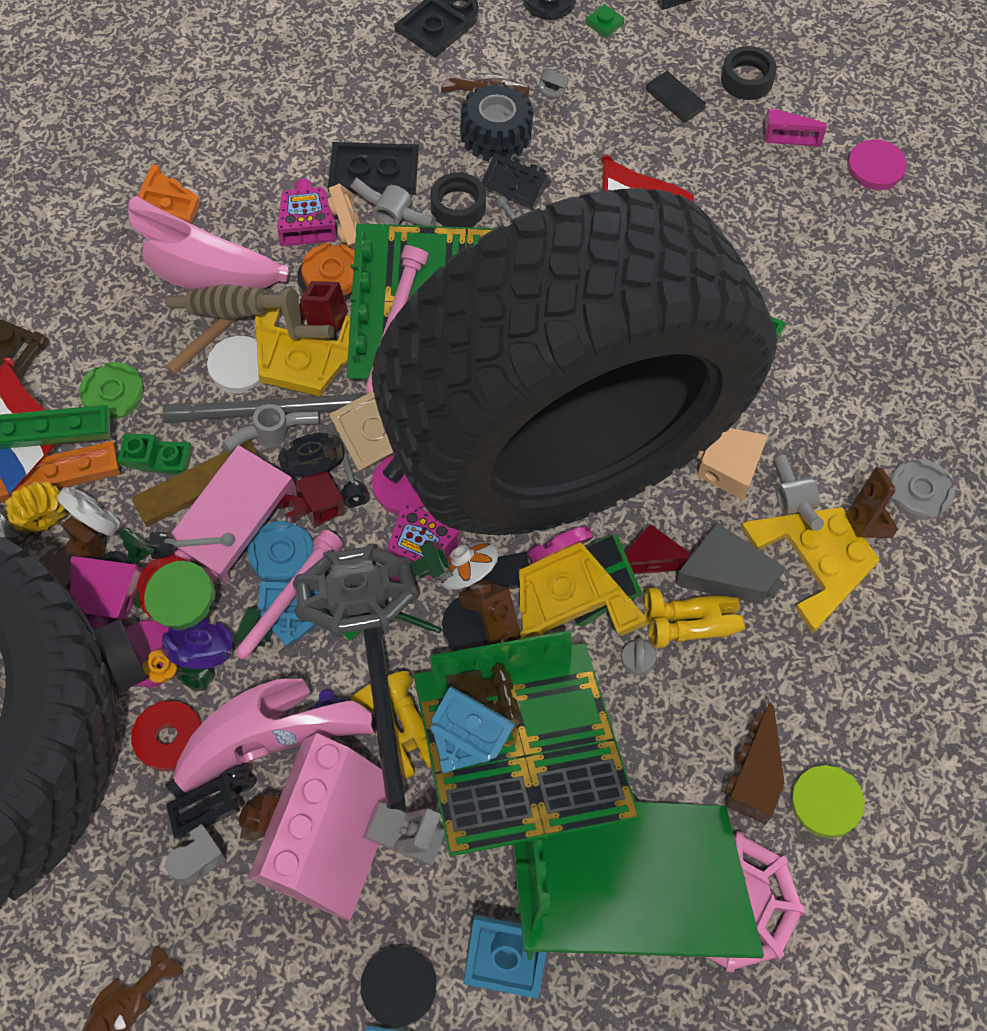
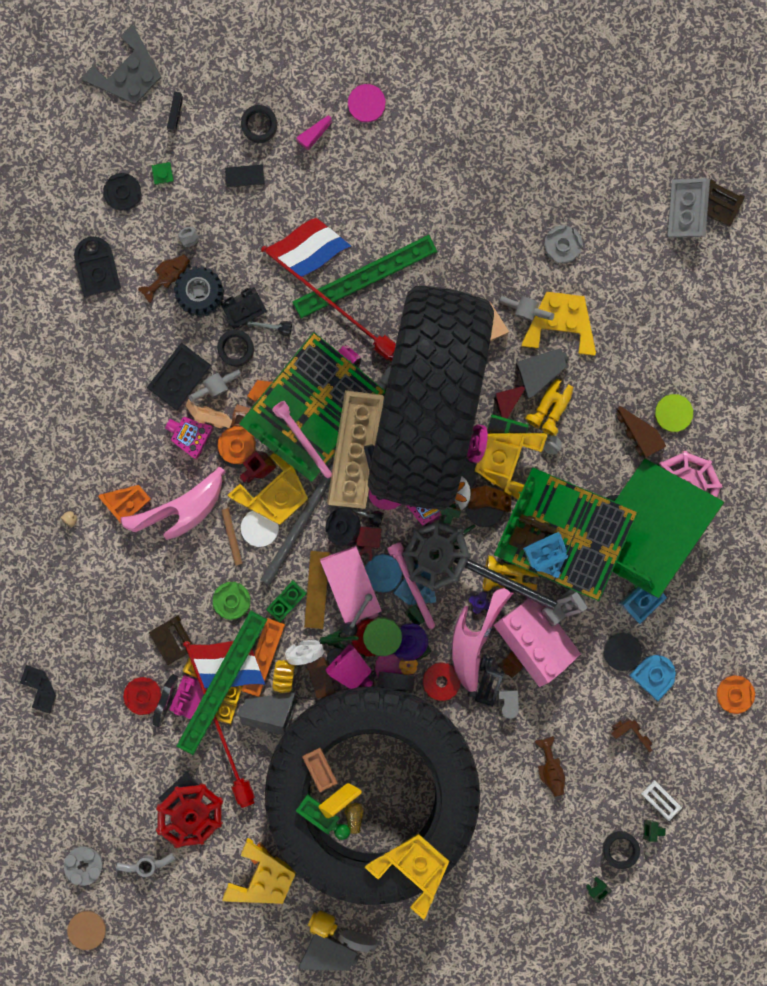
camera: 50 degrees left, 25 degrees up
dark tan piece [165,284,334,340] -> none
light grey piece [222,404,319,453] -> none
reddish brown bracket [846,467,898,538] -> none
none -> tan hinge [60,511,77,528]

